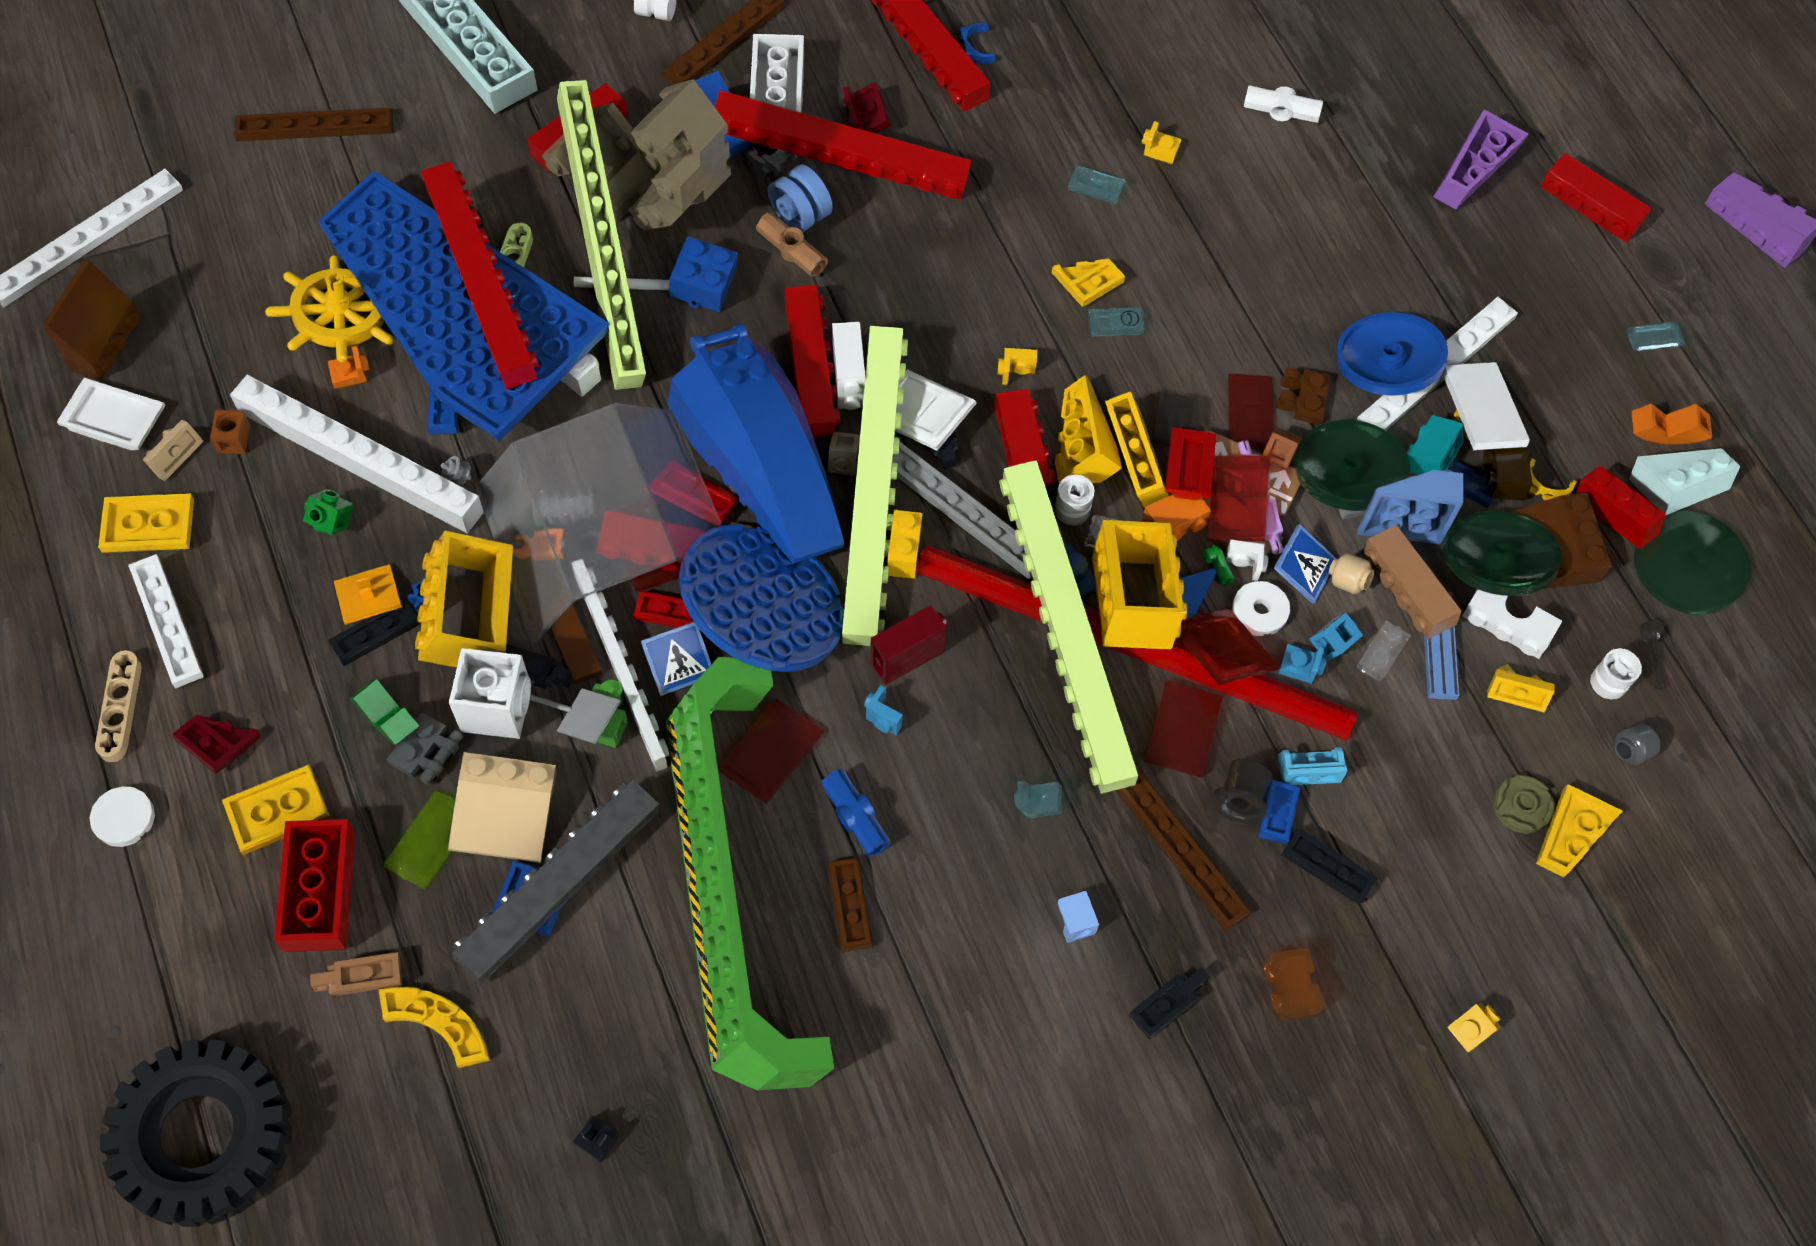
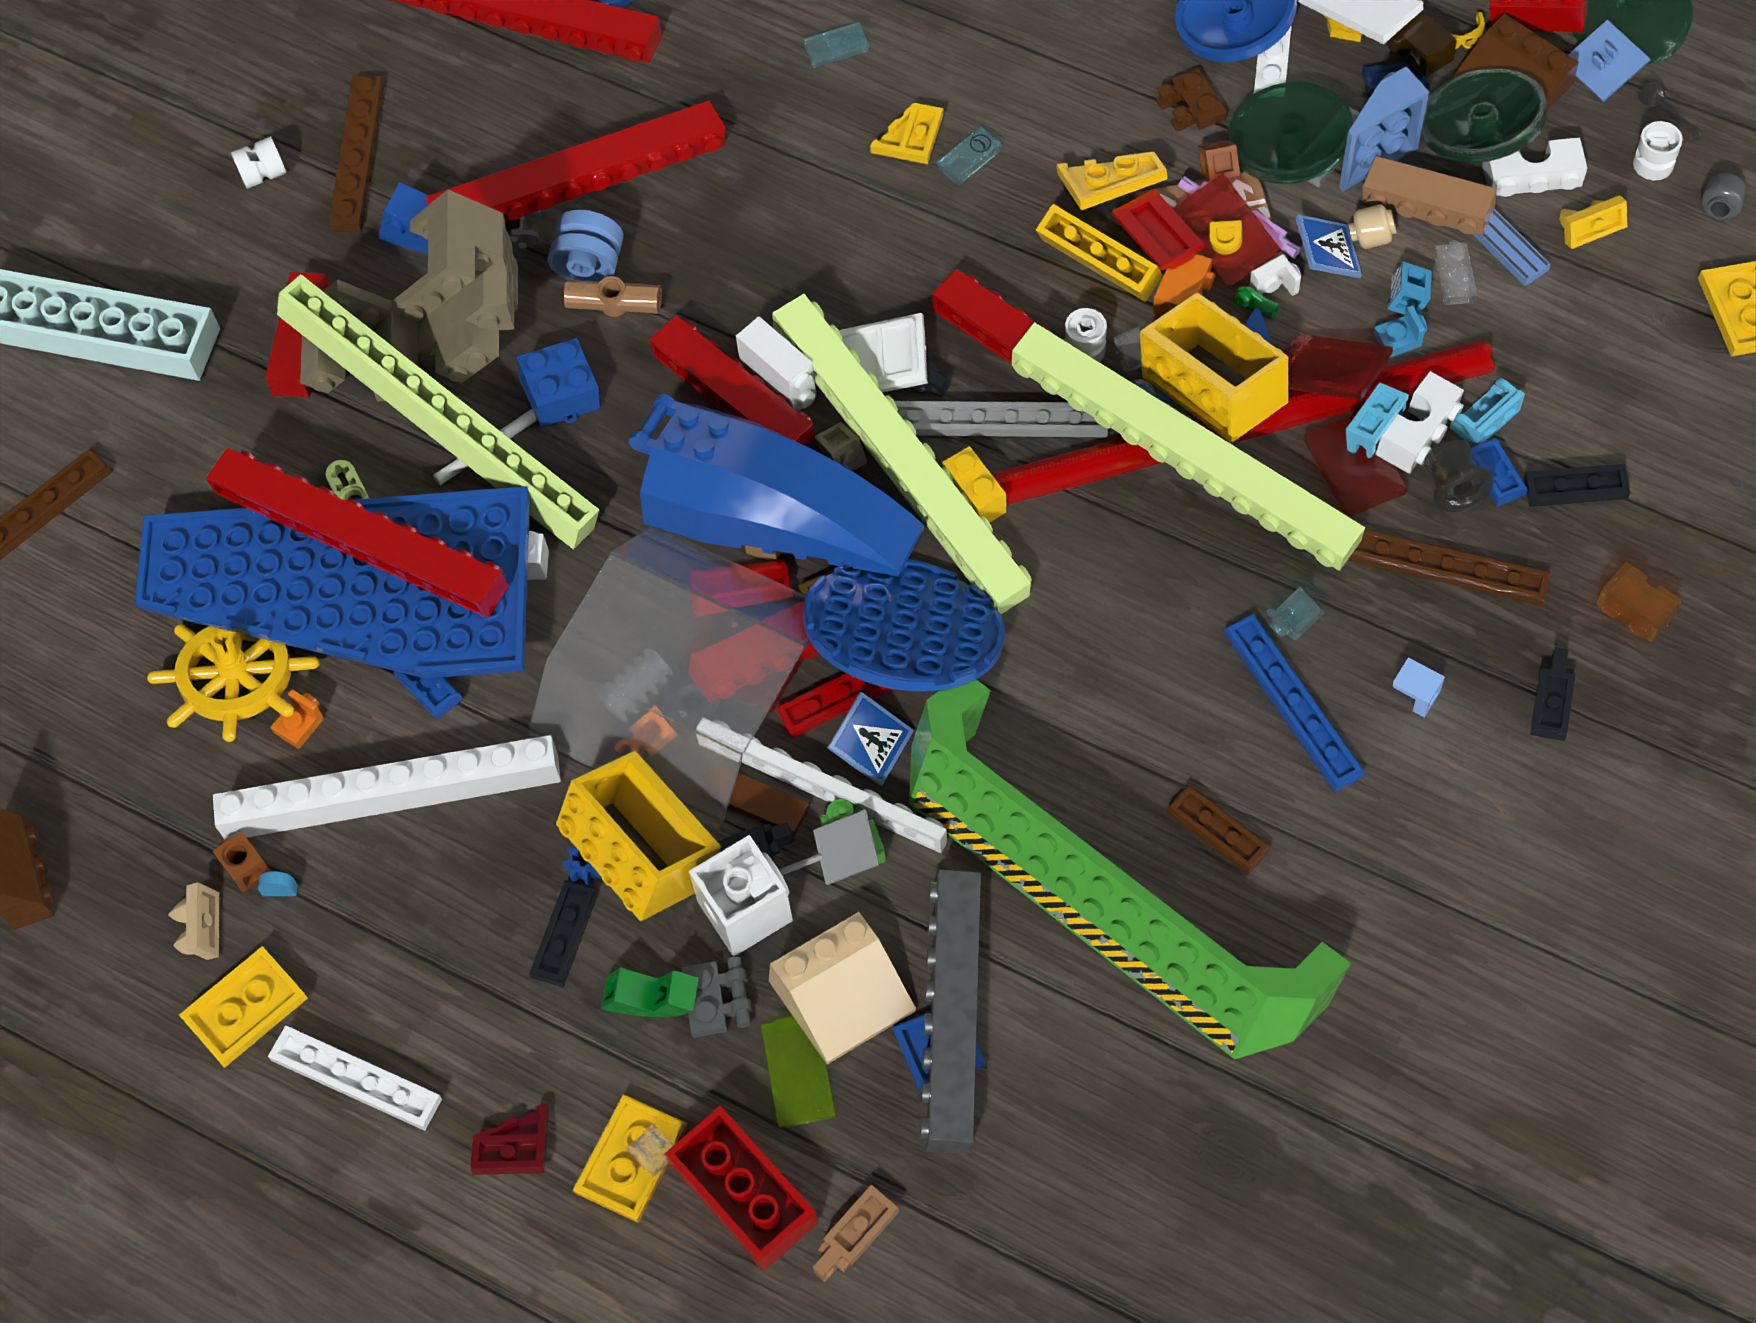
camera: 30 degrees left, 0 degrees up
white piece [57,378,165,450] -> none
white tile [89,786,155,847] -> none
tan beam [95,650,142,762] -> none
green brick [303,490,354,535] -> none
light orange piece [334,564,402,625] -> none
yellow tile [379,987,490,1068] -> none
light grey wheel [441,456,471,486] -> none
black tile [573,1115,620,1163] -> none
clear red piece [719,699,824,804] -> none
white brick [750,34,804,113] -> none
blue piece [821,769,891,857] -> none
dark red bracket [842,82,891,133] -> none
dark azure bracket [864,685,903,735] -> none
dark red brick [870,605,948,685] -> none
yellow bracket [997,348,1037,385] -> none
yellow wedge [1055,375,1122,483] -> none
clear red piece [1228,374,1273,448] -> none
white tile [1232,581,1290,636] -> none
teal brick [1407,415,1464,475] -> none
olive tile [1493,775,1555,834] -> none
none -> dark azure tile [258,871,298,896]
none -> clear tile [627,1124,674,1178]
none -> yellow wing [1056,152,1167,210]
none -> yellow tile [1210,220,1242,255]
none -> blue tile [1224,614,1365,793]
none -> medium azure hinge [1346,382,1409,458]
none -> white arch [1375,371,1464,474]
none -> medium blue piece [1568,19,1650,102]

